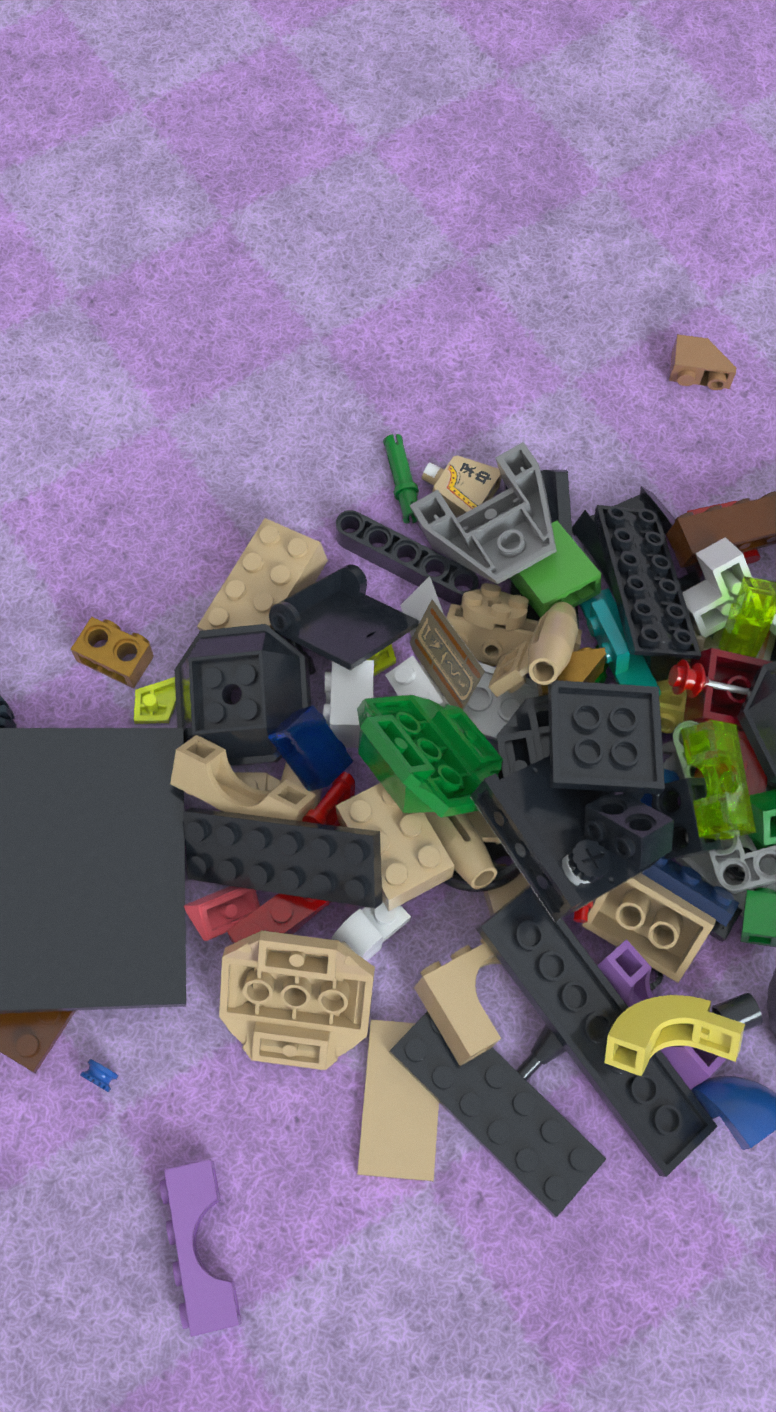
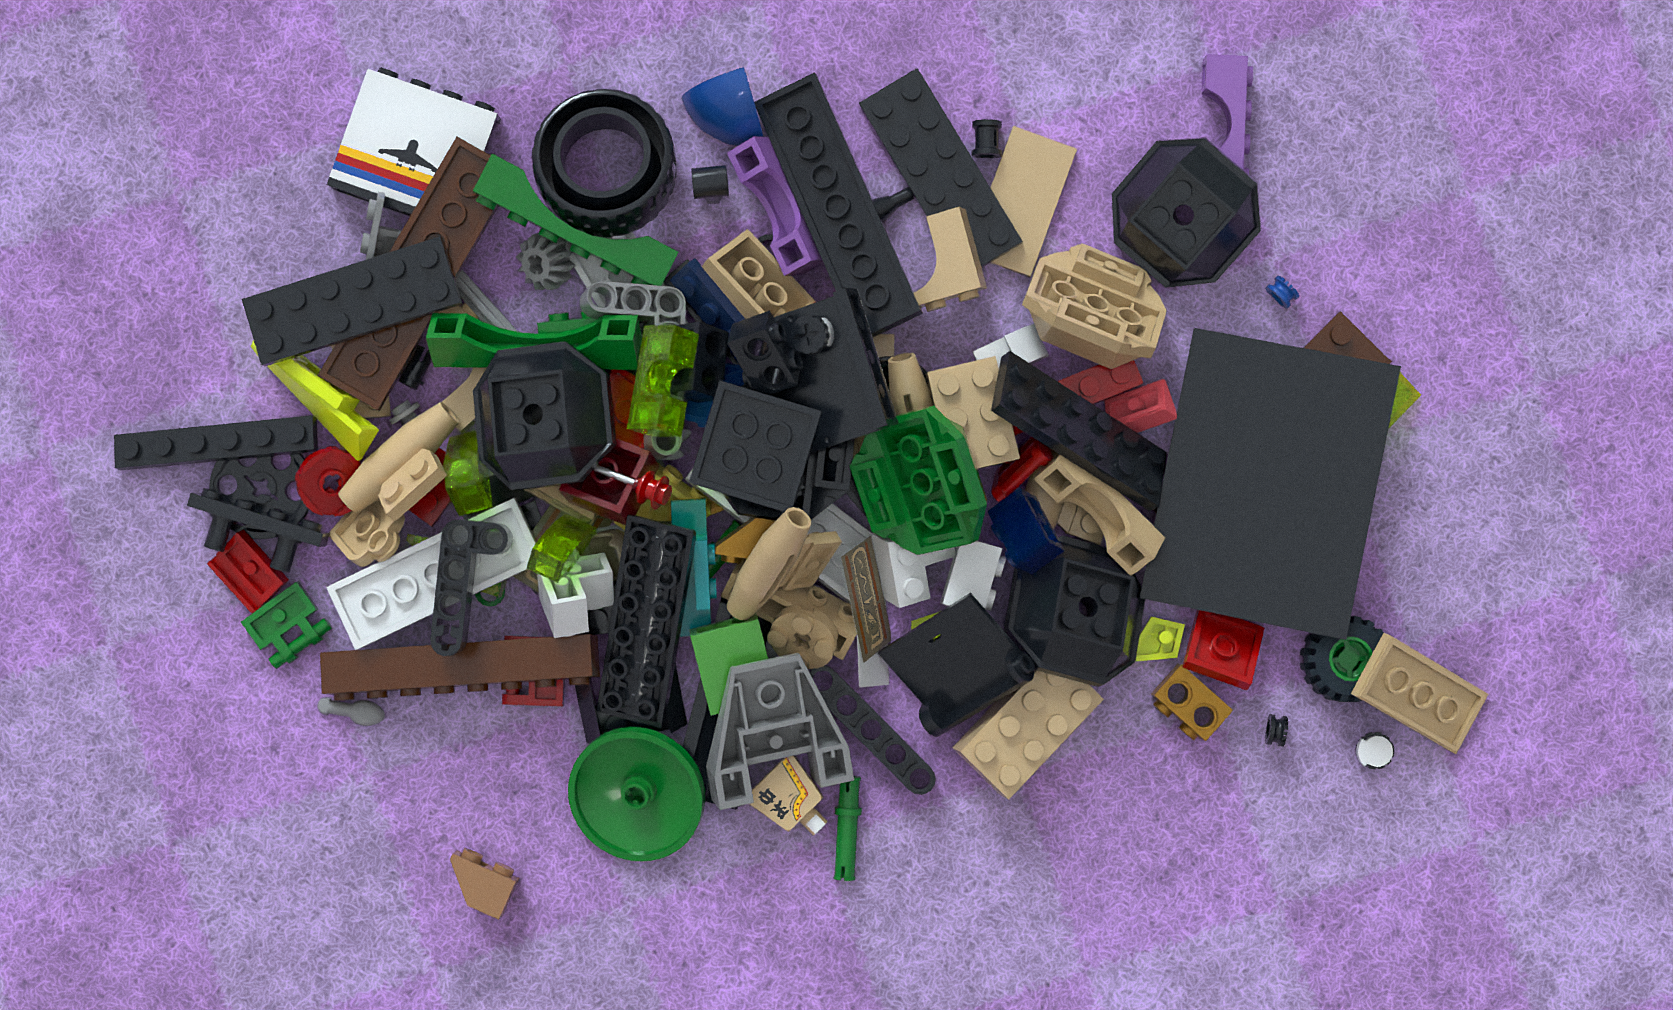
camera: 165 degrees left, 20 degrees up
light yellow arch [604,995,745,1077] -> none
none -> green dish [568,727,705,862]
none -> black bush [971,119,1002,158]
none -> black piece [1112,137,1262,288]
none -> red plate [1182,610,1265,690]
none -> black bush [1265,714,1288,747]

